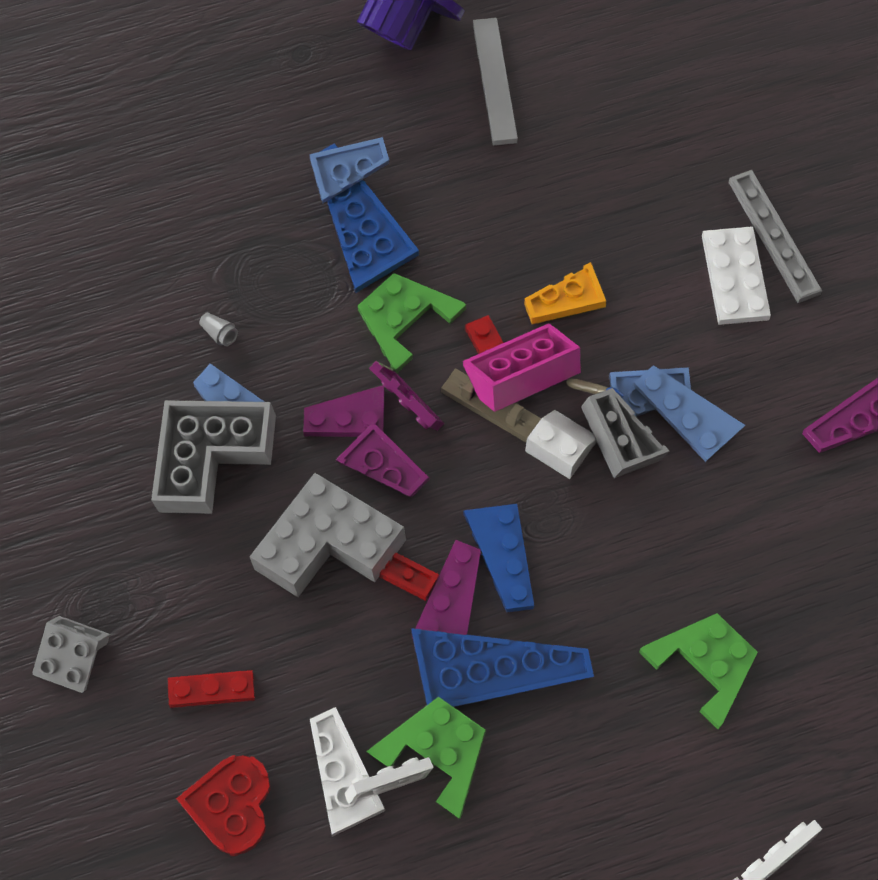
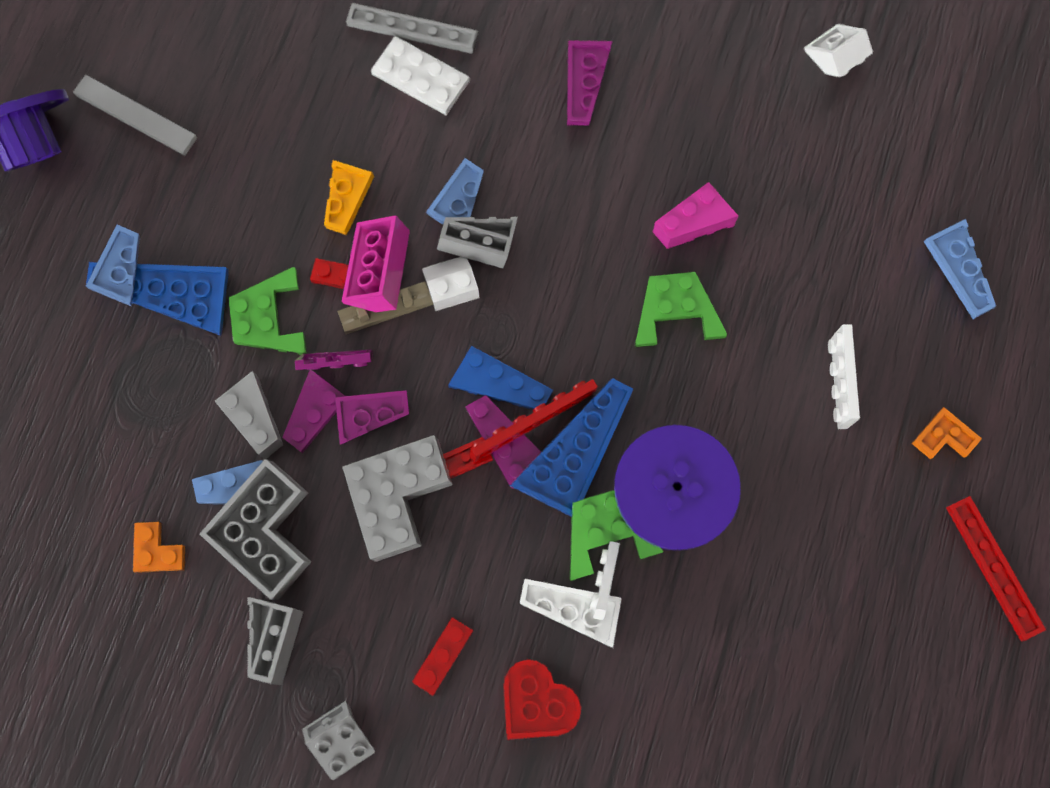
camera: 50 degrees left, 10 degrees up
light grey cone [199,313,238,346] -> none
dark tan piece [566,378,624,398] -> none
medium blue wing [633,365,745,462] -> none
none -> orange plate [133,522,185,573]
none -> light grey wedge [215,371,283,460]
none -> light grey wedge [248,597,303,685]
none -> red plate [469,379,598,463]
none -> dark purple piece [614,425,740,550]
none -> dark pink wedge [653,182,738,249]

